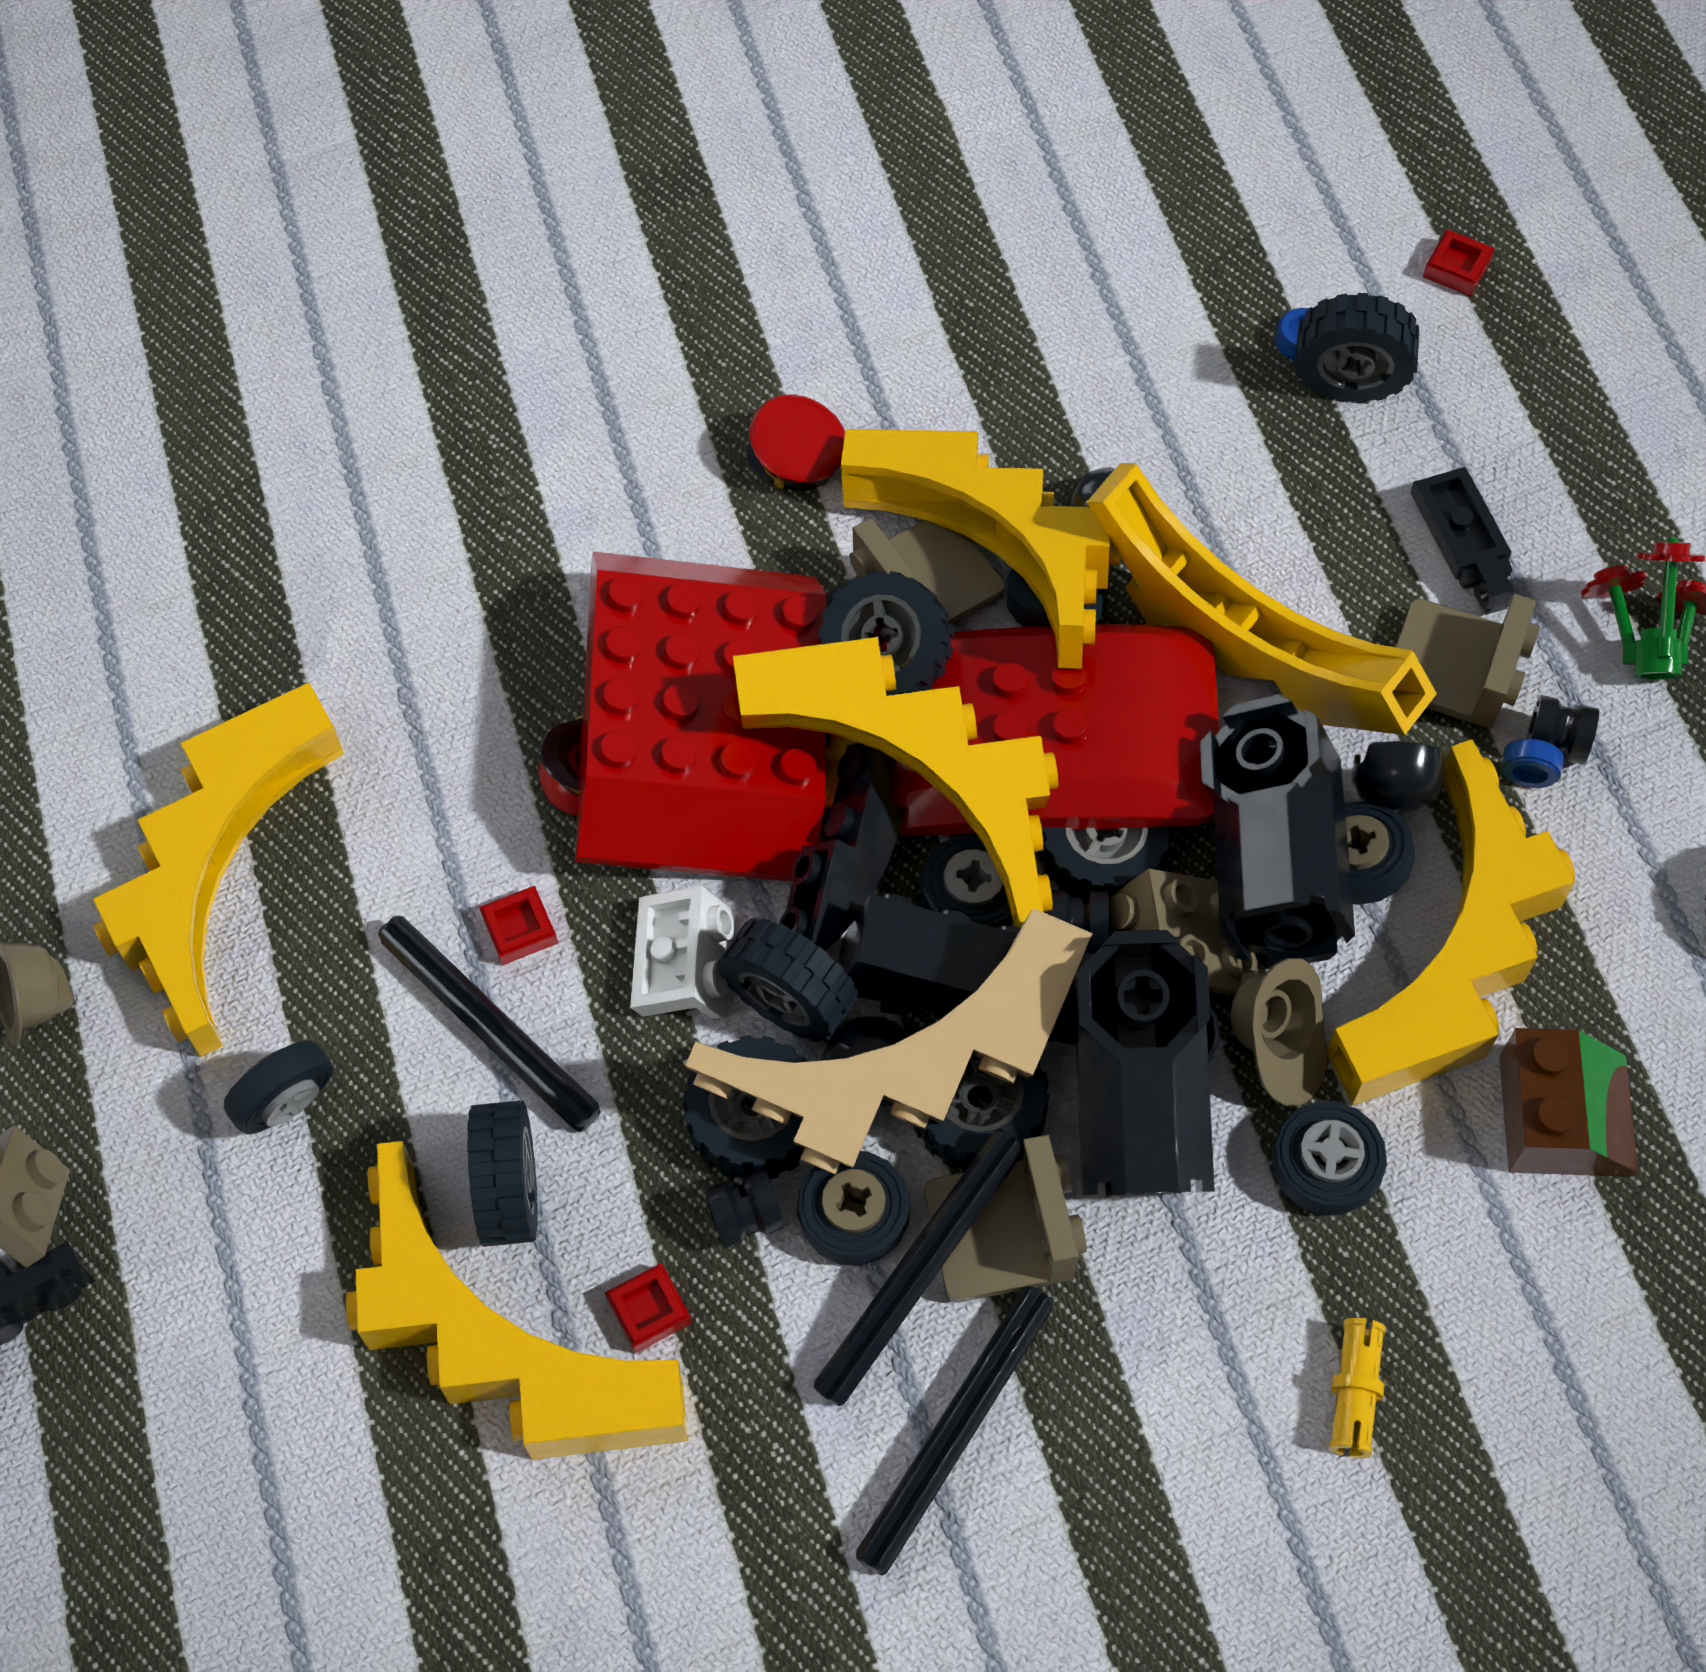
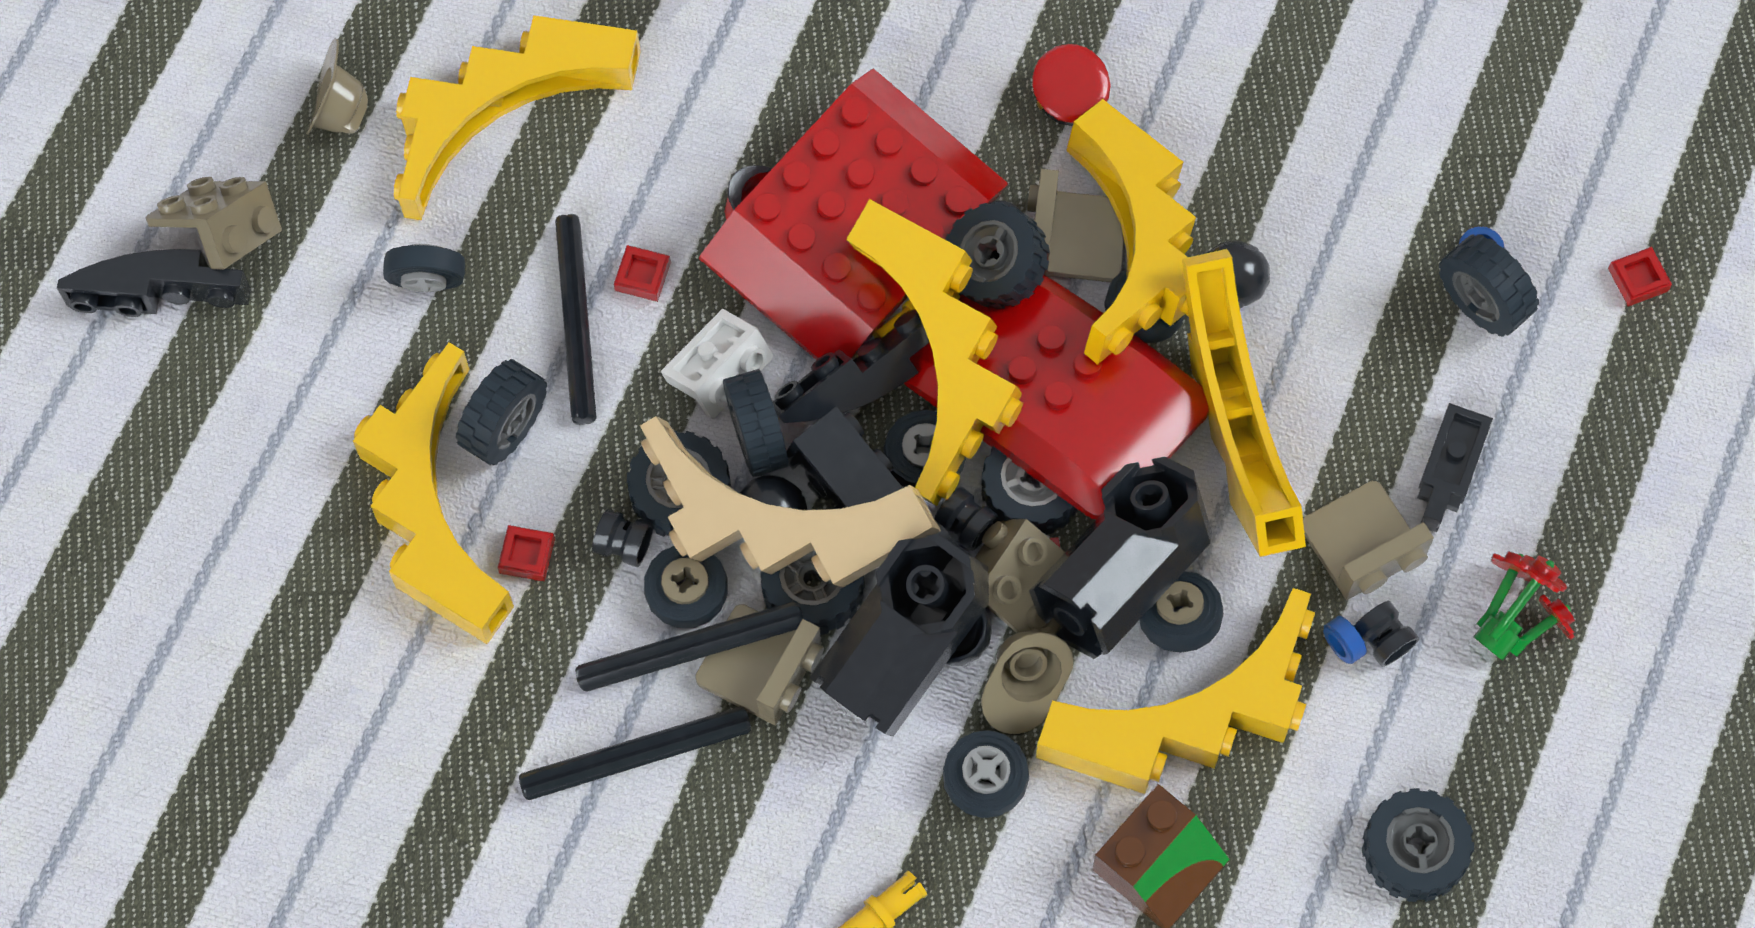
camera: 40 degrees right, 5 degrees up
black hair [1351,741,1445,813] -> none

